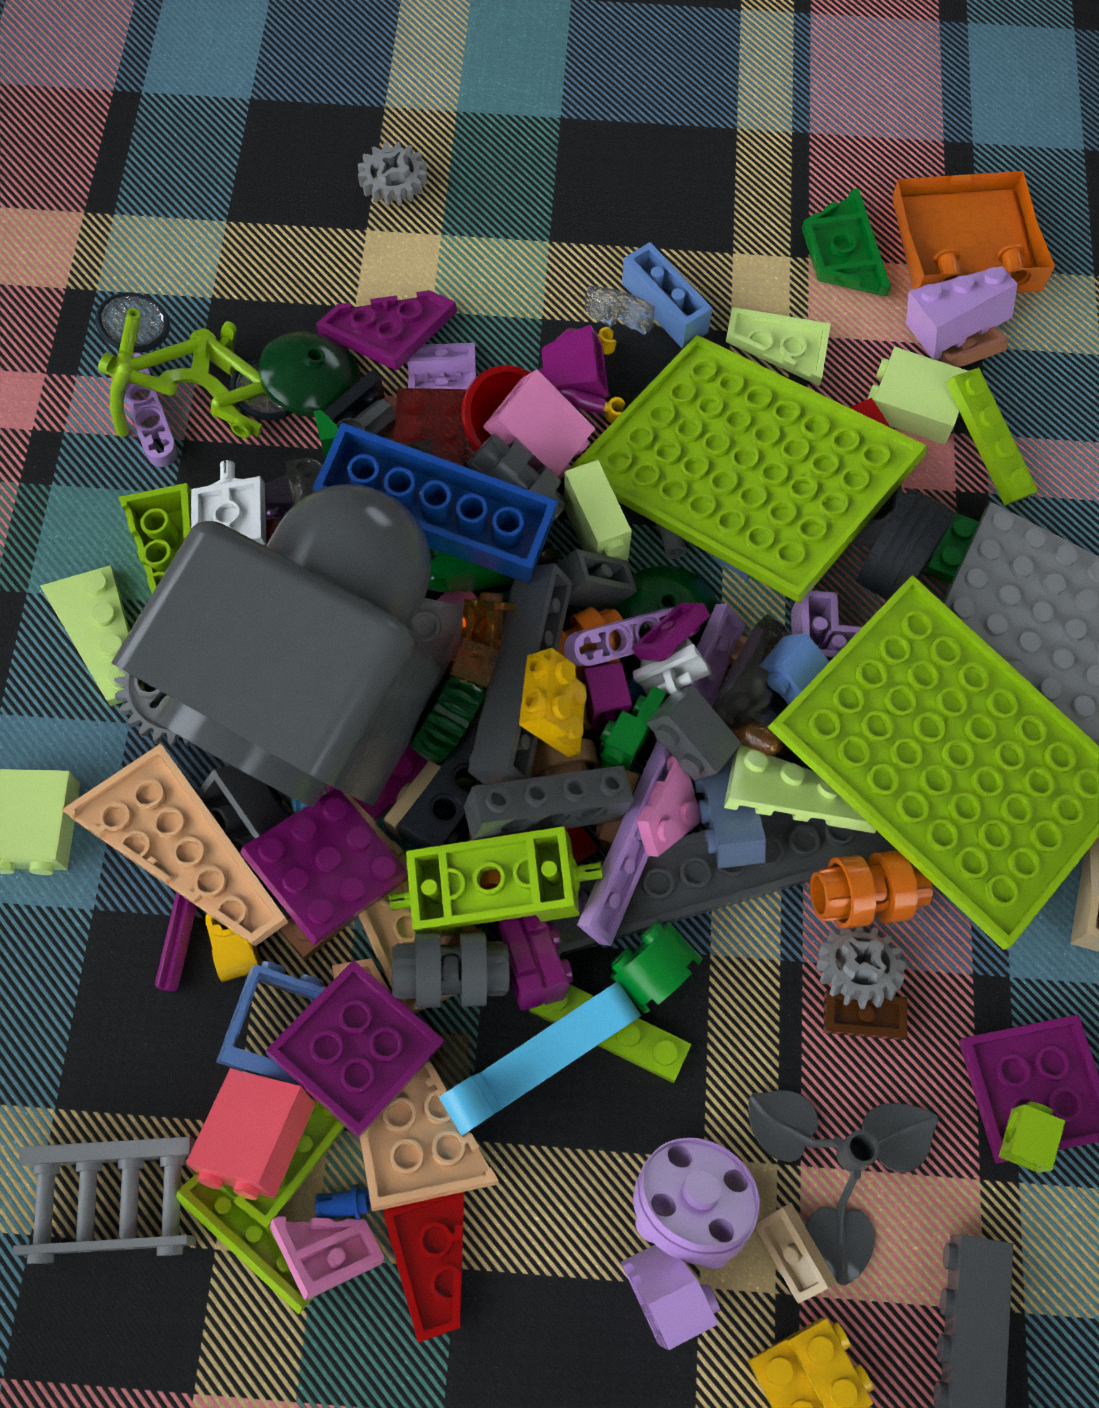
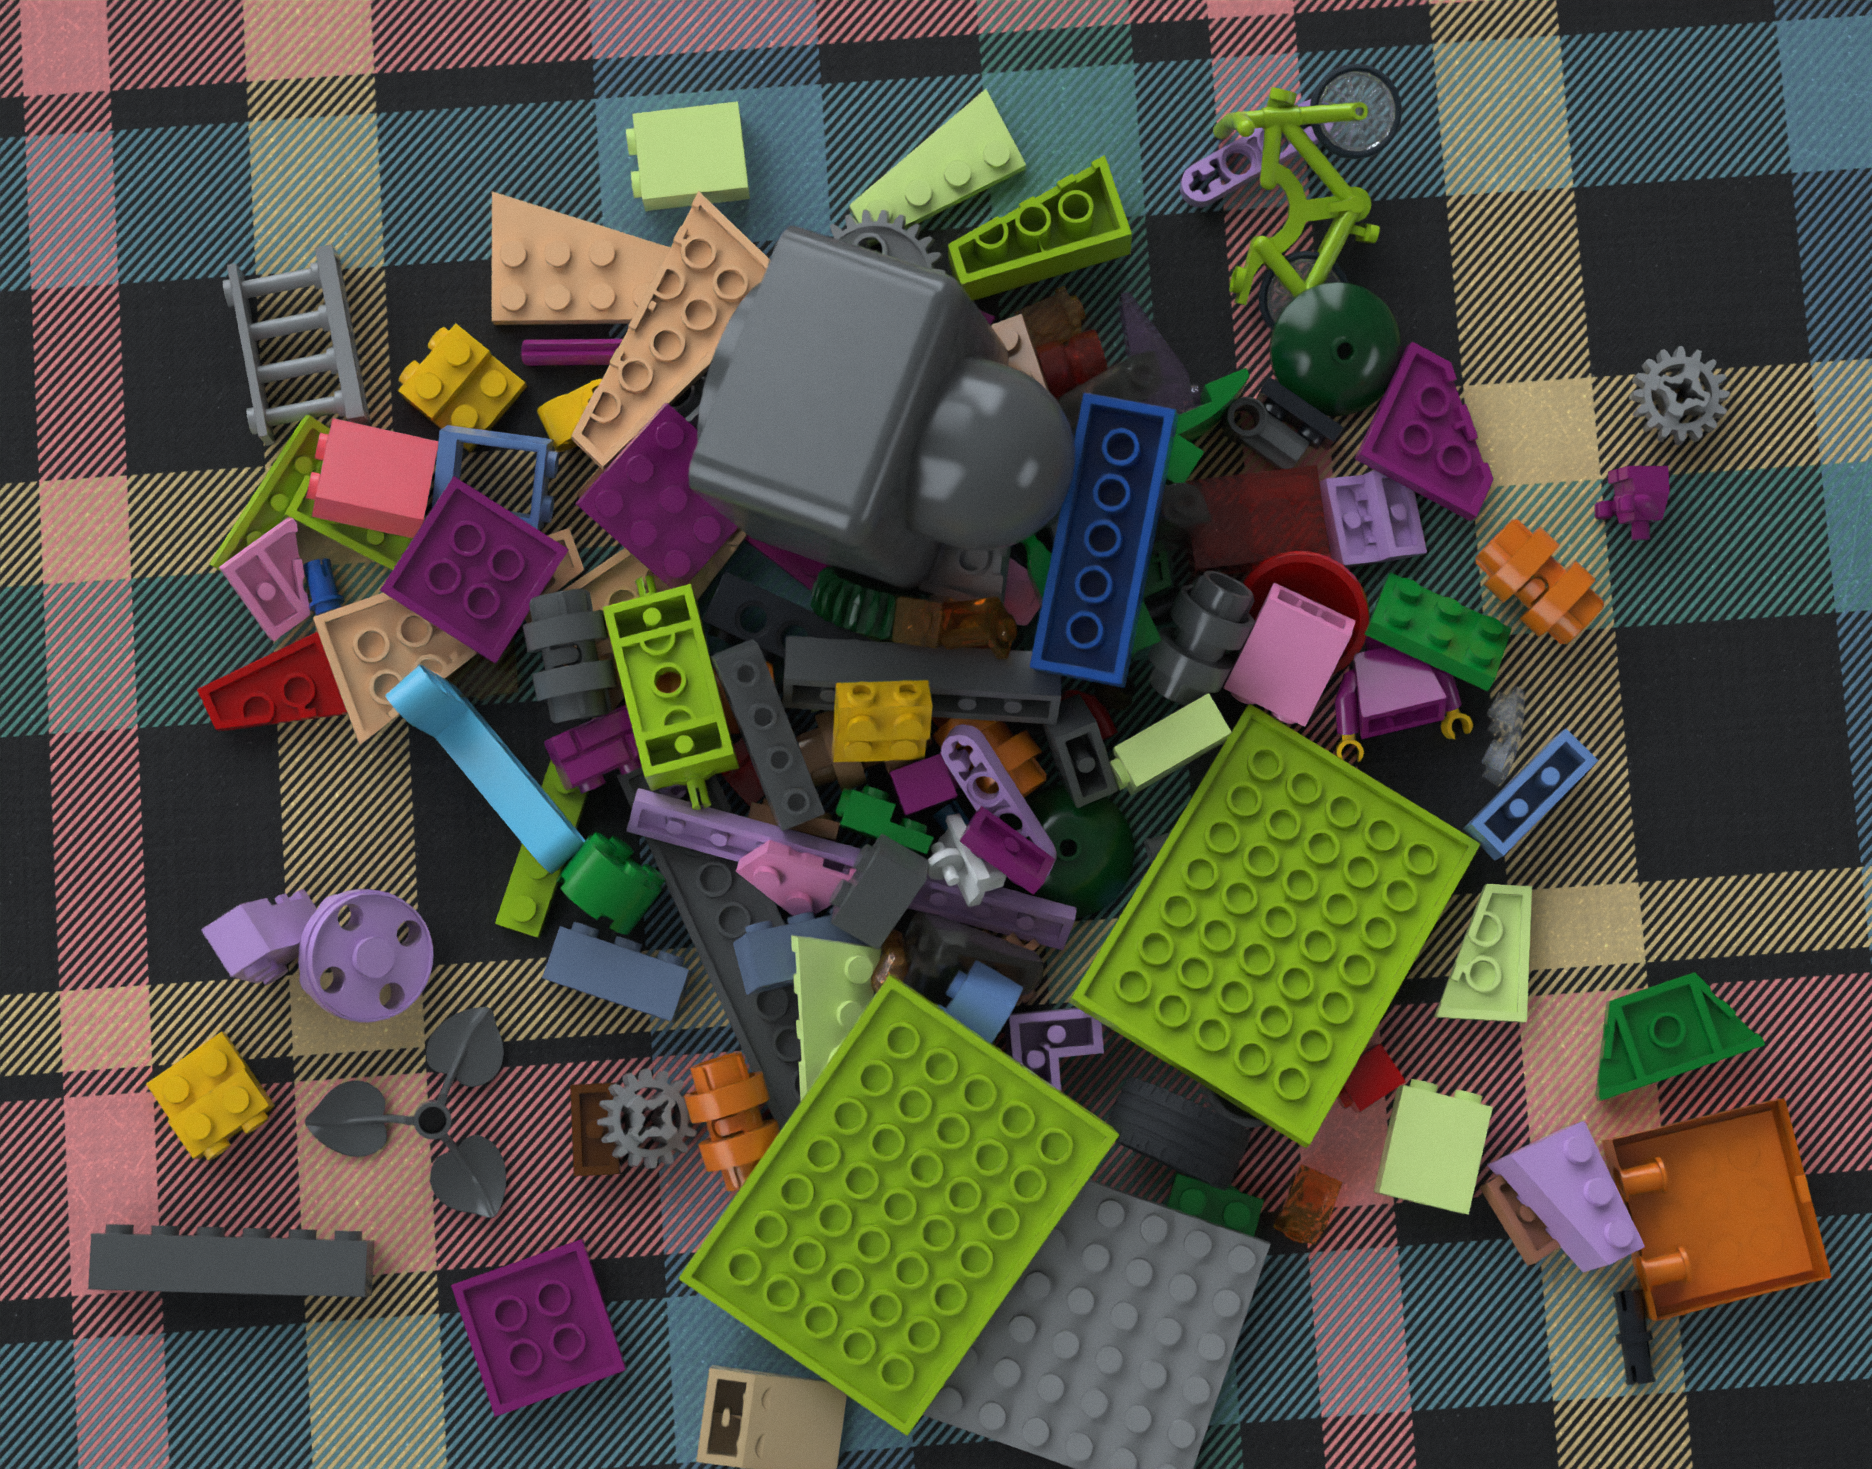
camera: 80 degrees right, 15 degrees up
white plate [191,460,266,545] -> none
tan plate [383,760,441,840] -> none
tan plate [755,1203,837,1304] -> none
lime plate [946,368,1038,506] -> none
lime brick [998,1102,1065,1173] -> none
none -> yellow plate [398,323,527,453]
none -> light nougat wing [492,191,671,325]
none -> sand blue brick [542,922,692,1023]
none -> clear orange bracket [1274,1164,1343,1245]
none -> green plate [1364,572,1512,691]
none -> orange piece [1475,519,1604,644]
none -> magenta piece [1594,466,1670,541]
none -> black pin [1613,1289,1656,1385]

